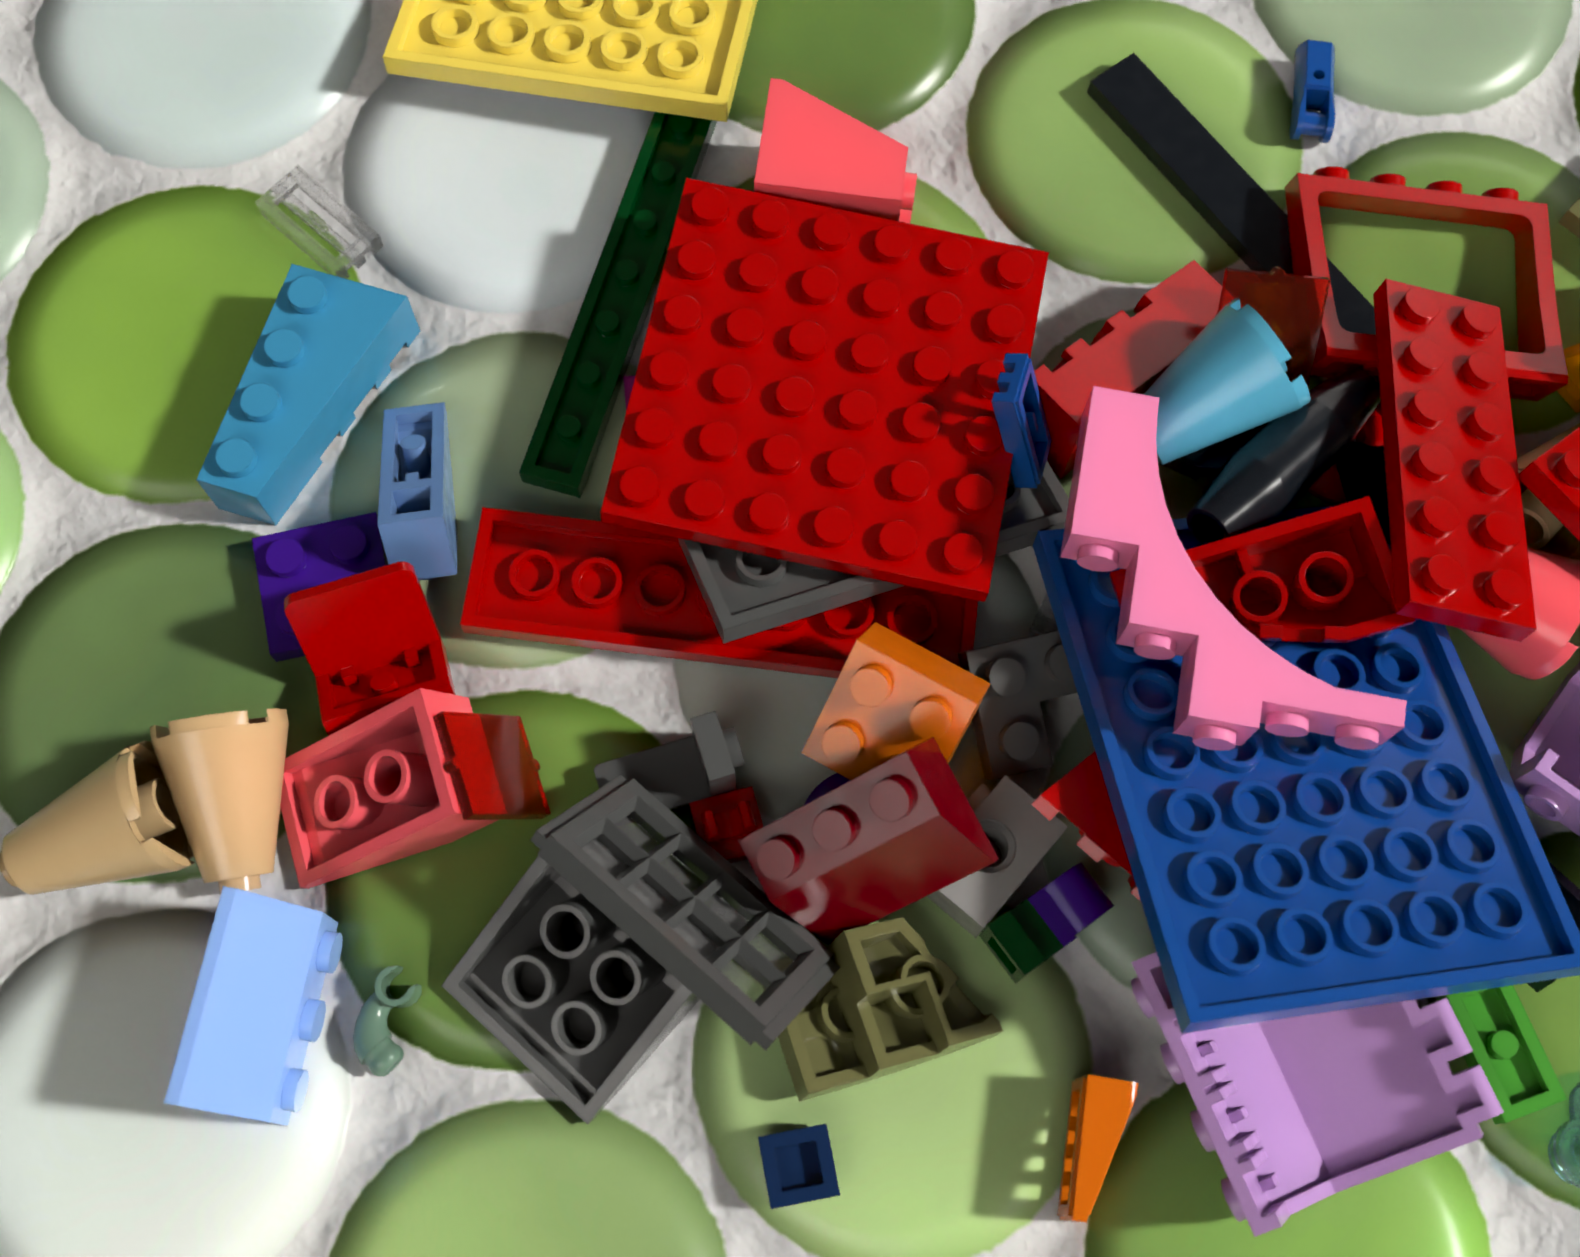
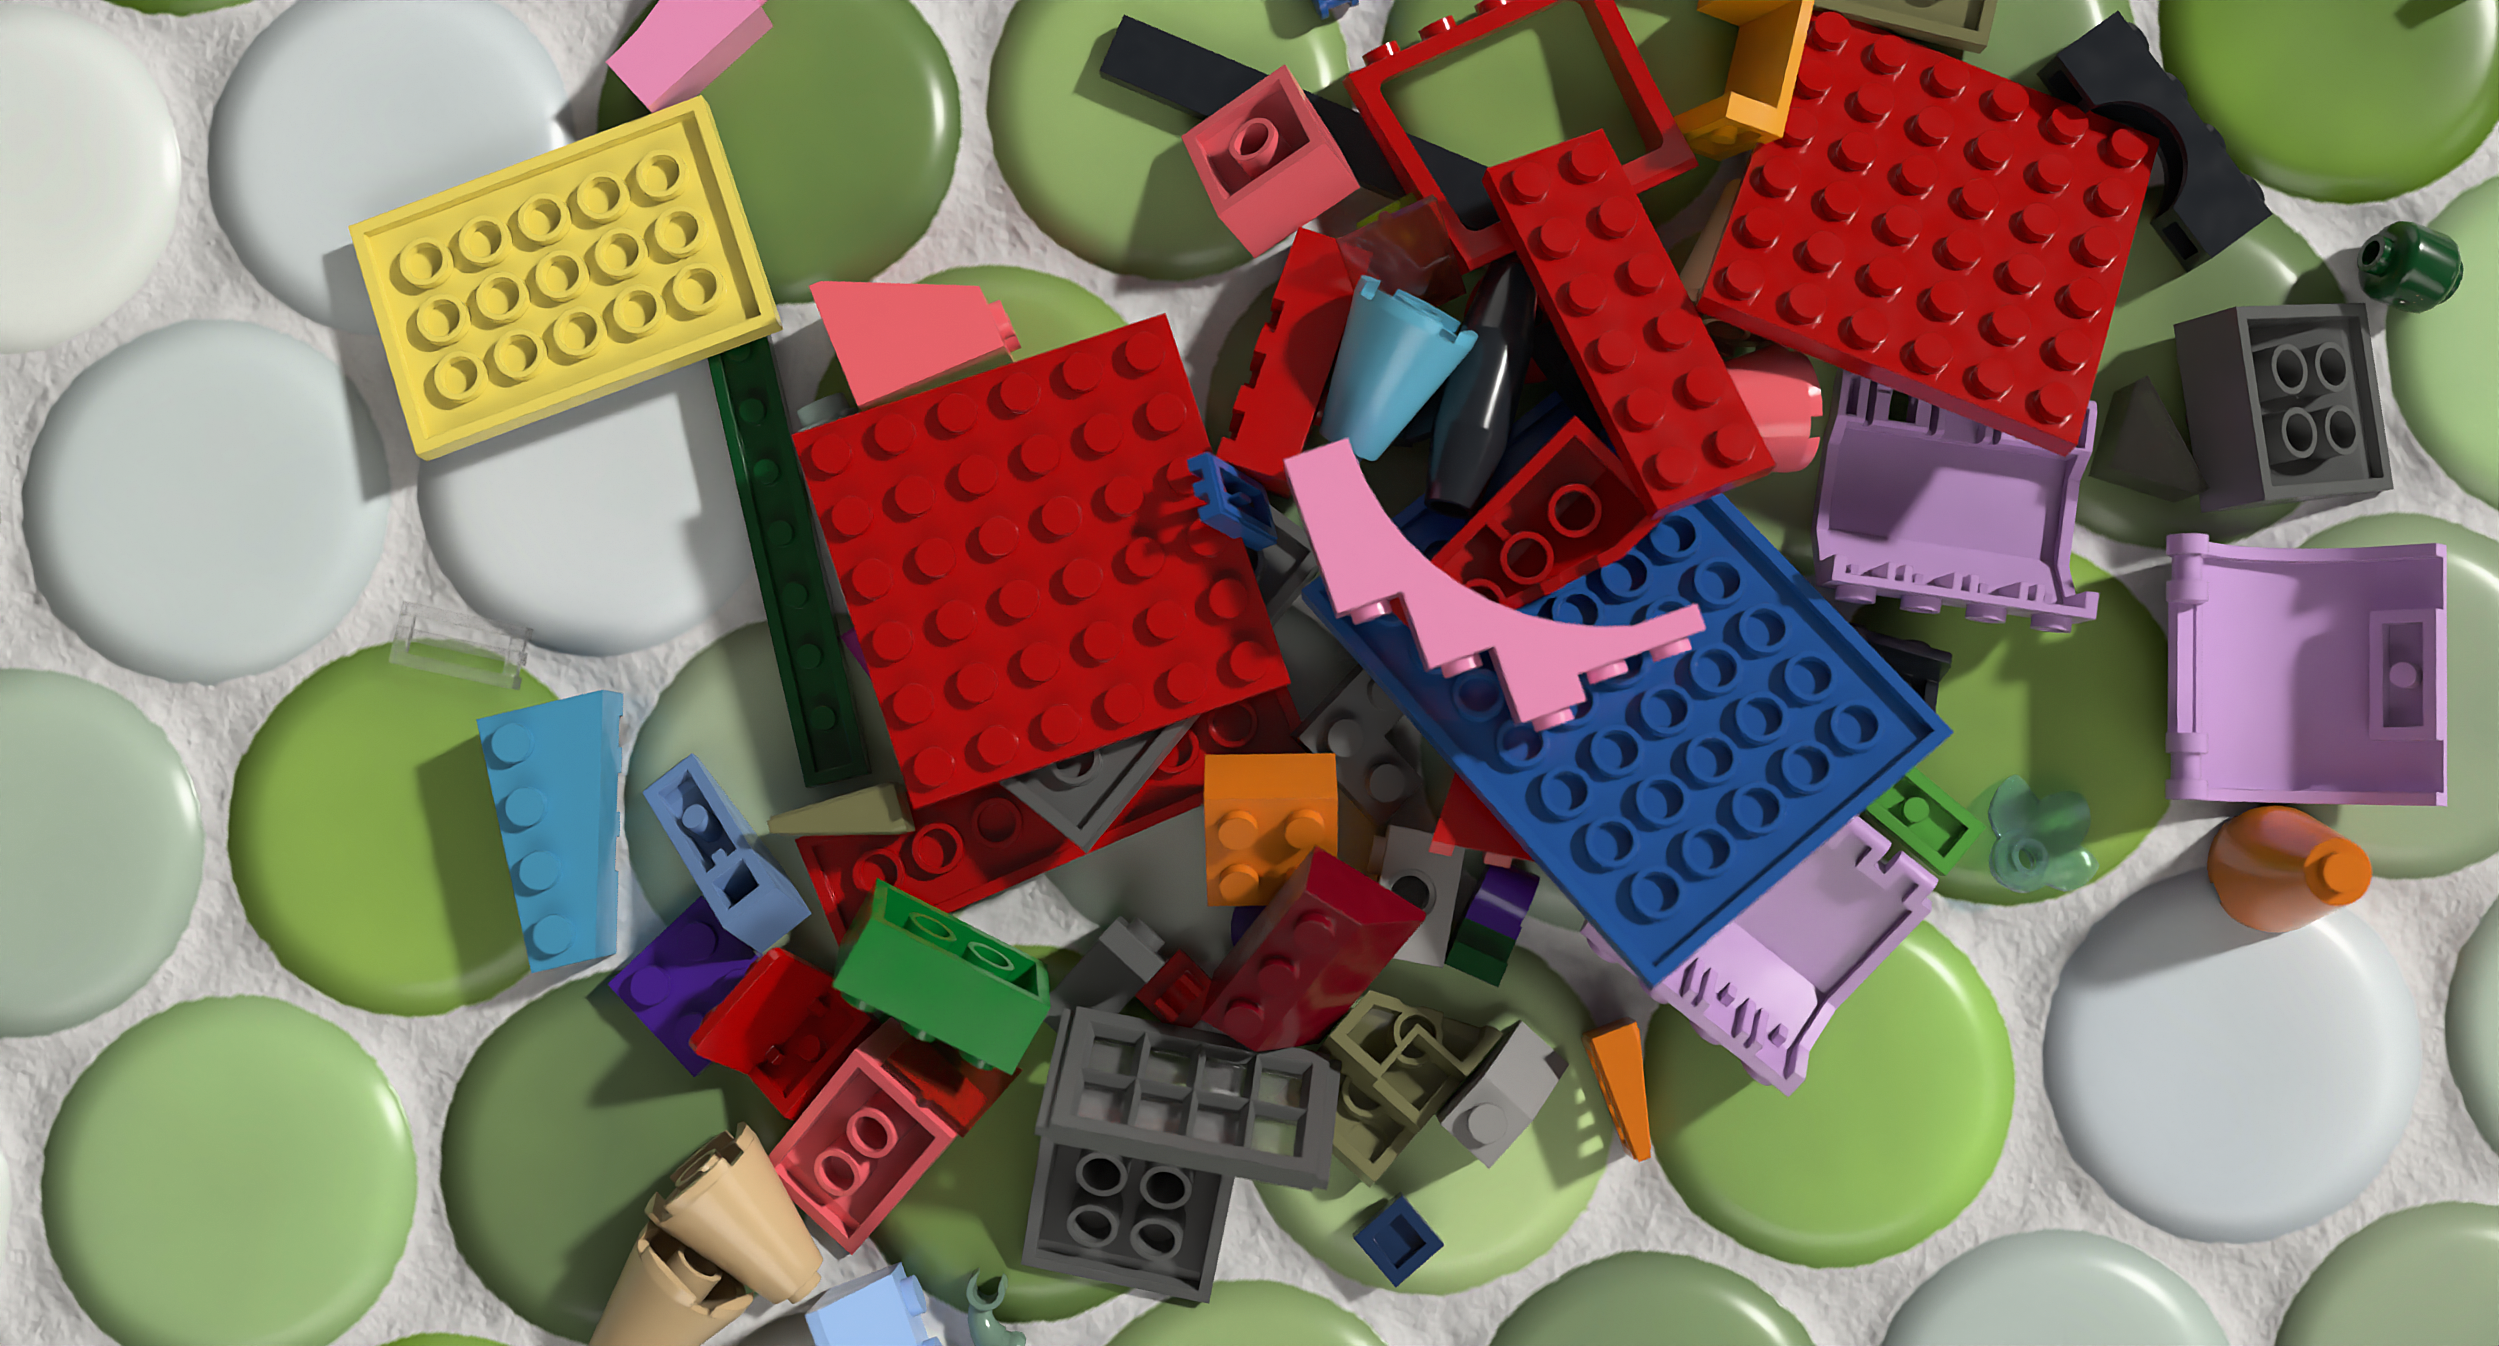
camera: 20 degrees left, 15 degrees up
none -> olive slope [767,782,915,836]
none -> green brick [832,878,1051,1075]
none -> coral slope [1181,64,1360,258]
none -> light grey slope [1435,1020,1569,1169]

